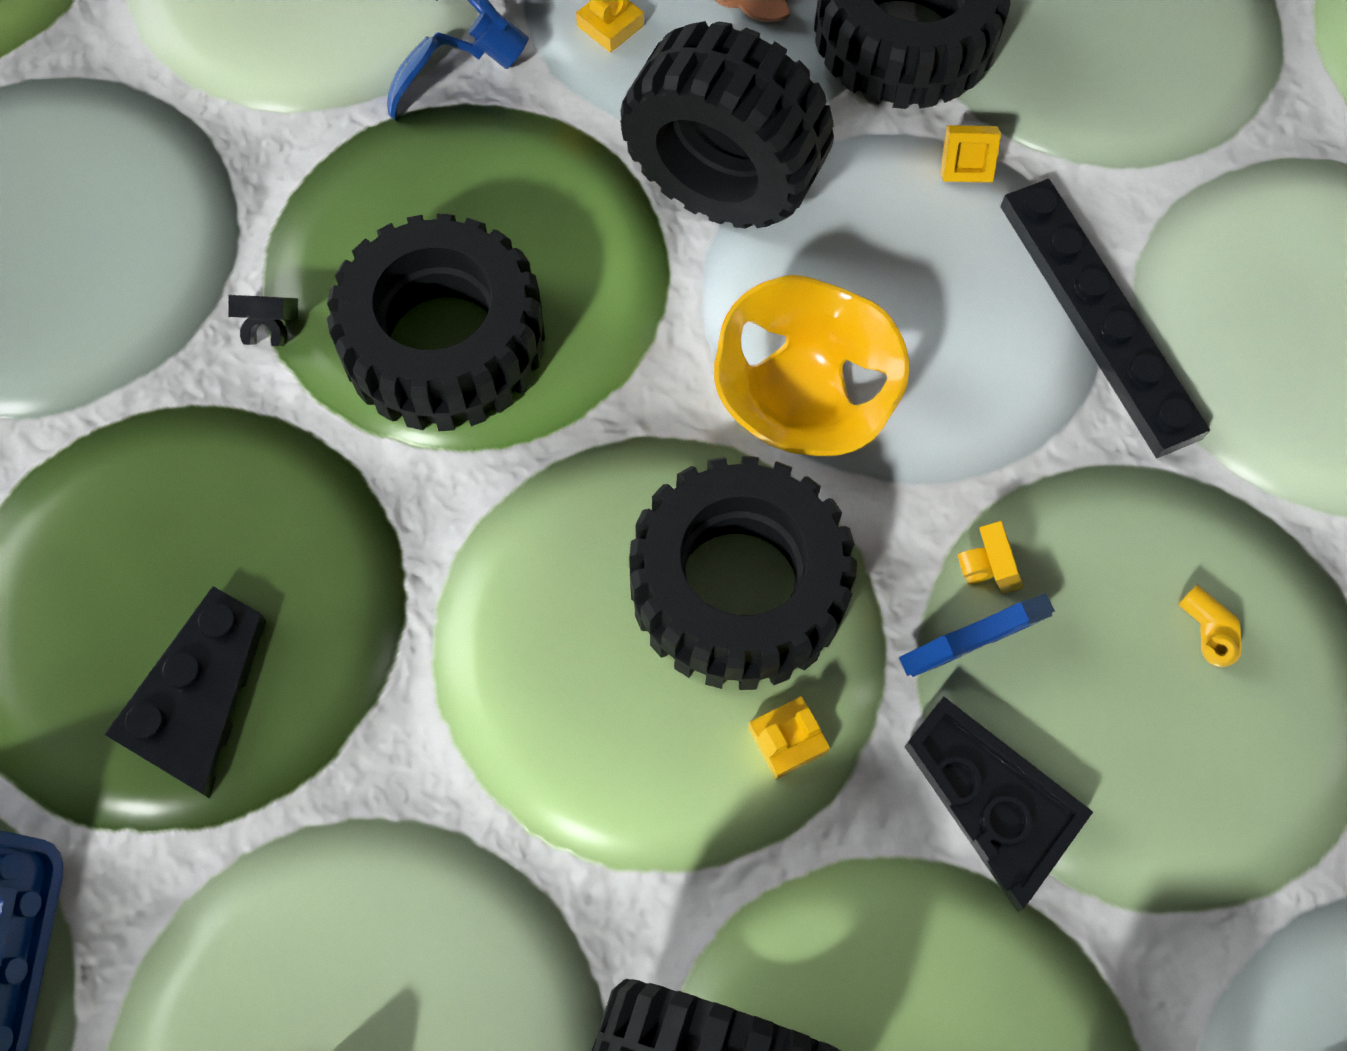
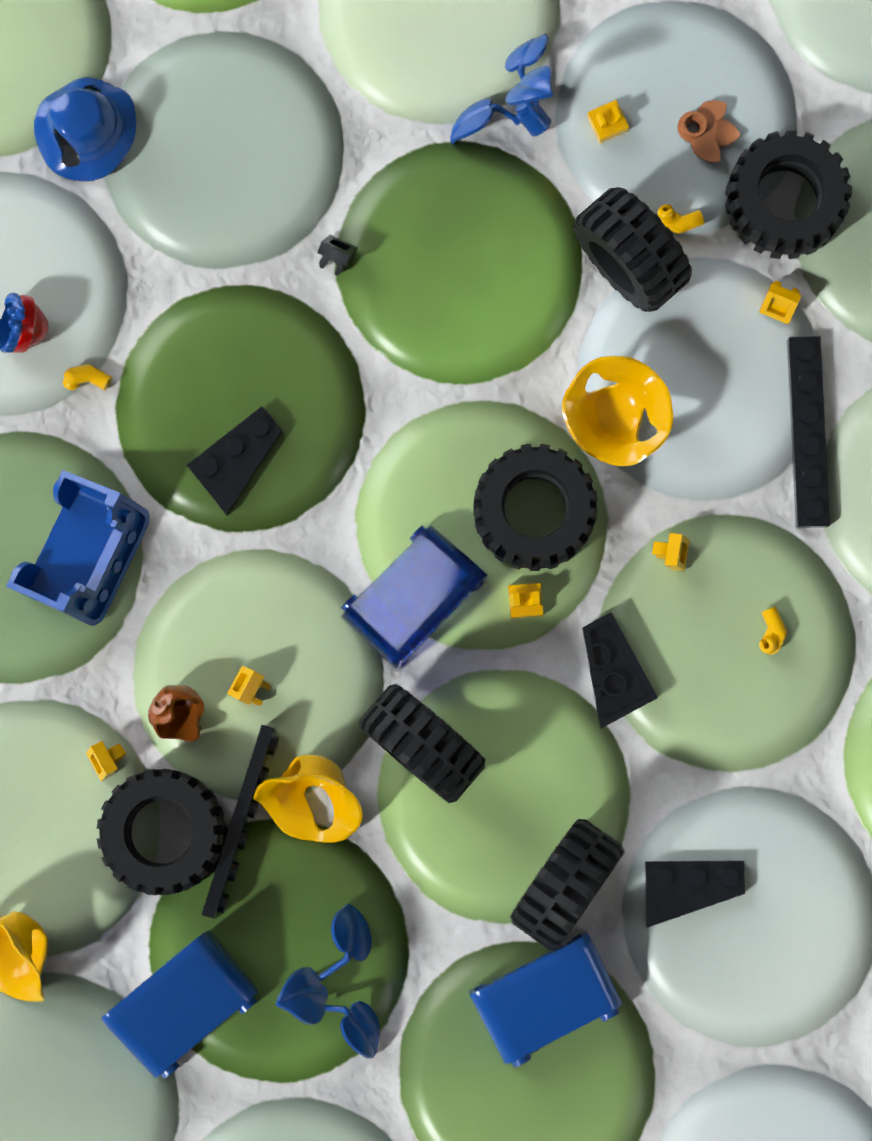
camera: 25 degrees right, 15 degrees up
black tyre [327,214,545,431] -> none
blue tile [898,593,1055,677] -> none
none -> clear blue windscreen [341,525,488,672]

